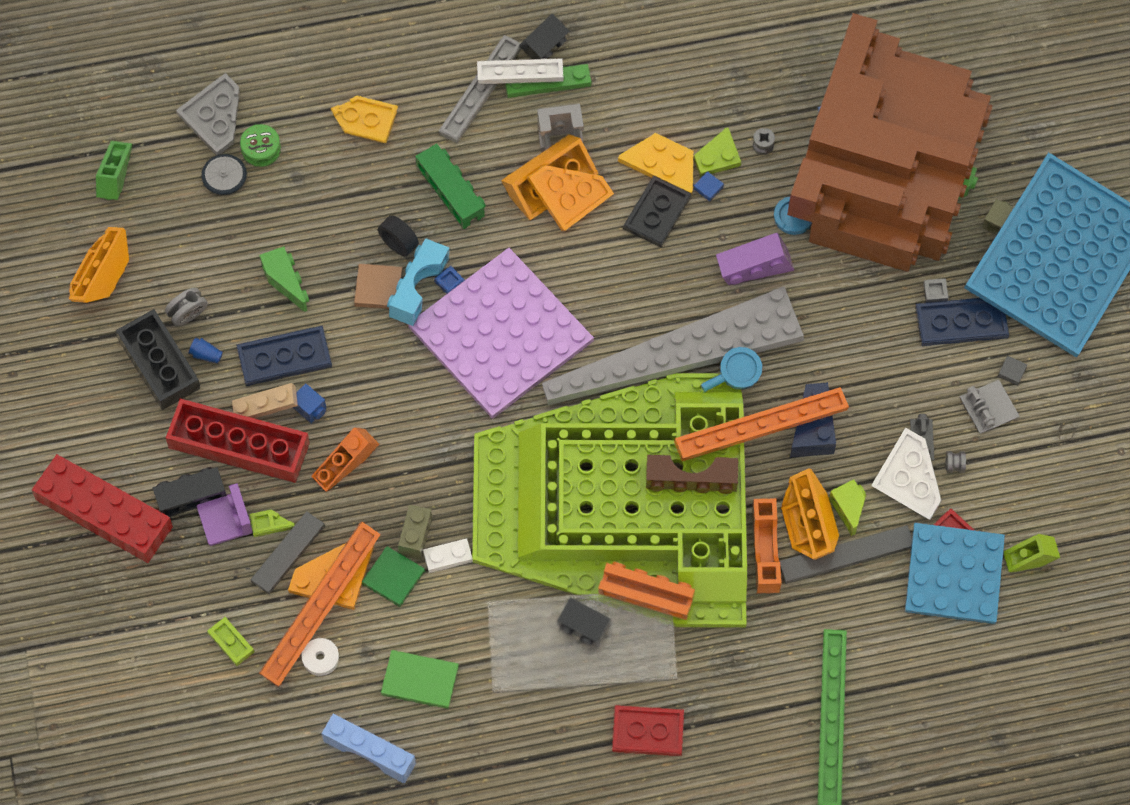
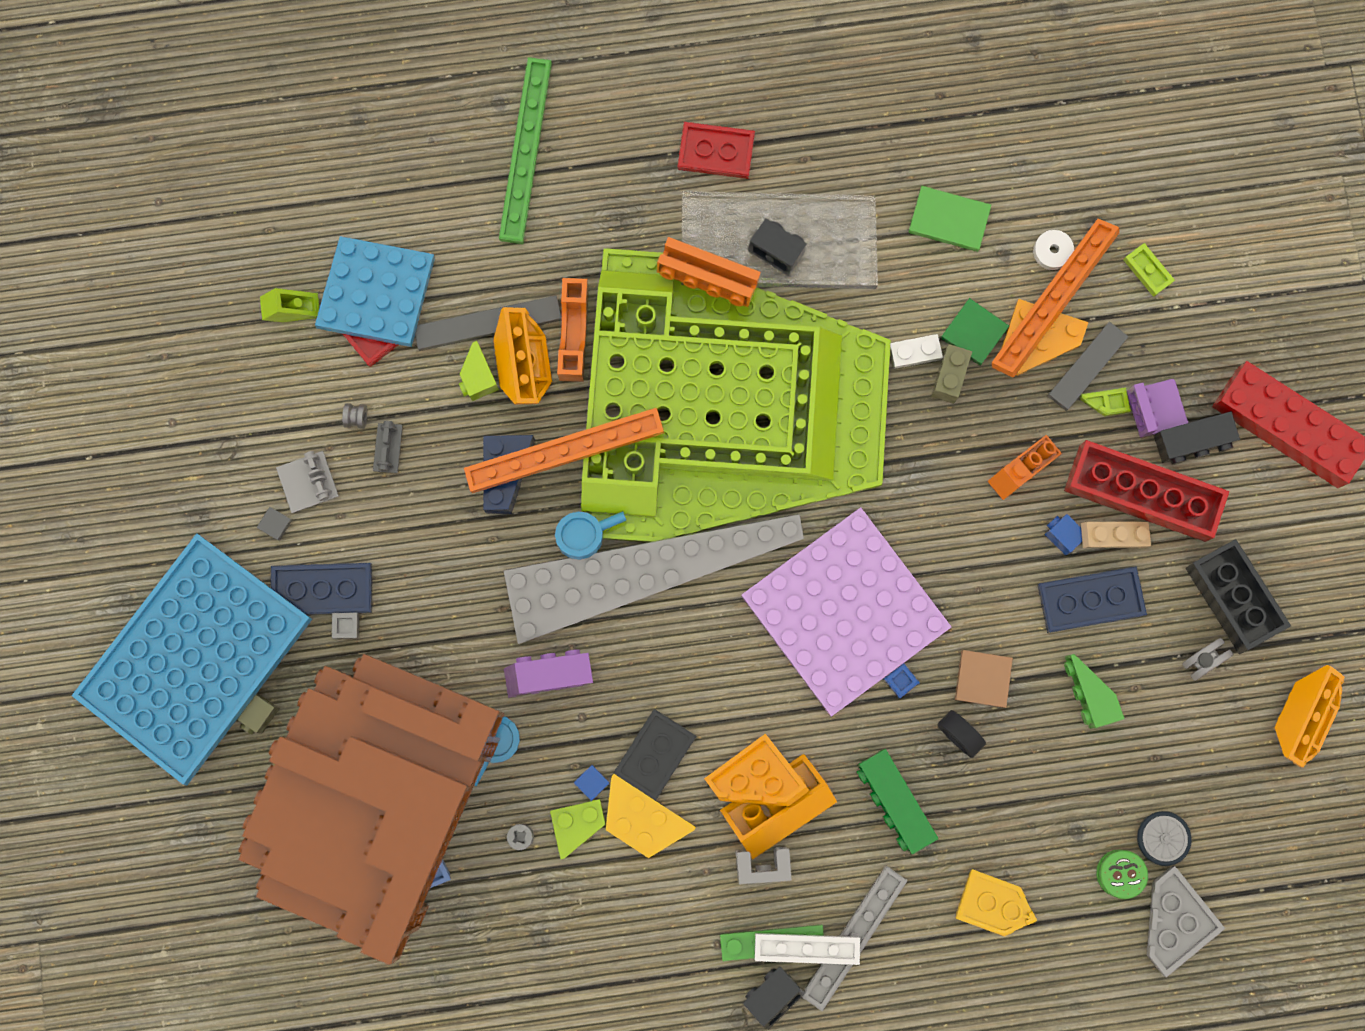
camera: 175 degrees left, 15 degrees up
bright green slope [96,141,132,200] -> none
blue cone [188,338,223,364] -> none
light blue arch [322,714,416,784] -> none
medium azure arch [387,238,449,326] -> none
reddish brown arch [646,454,738,494] -> none
white plate [871,428,942,520] -> none

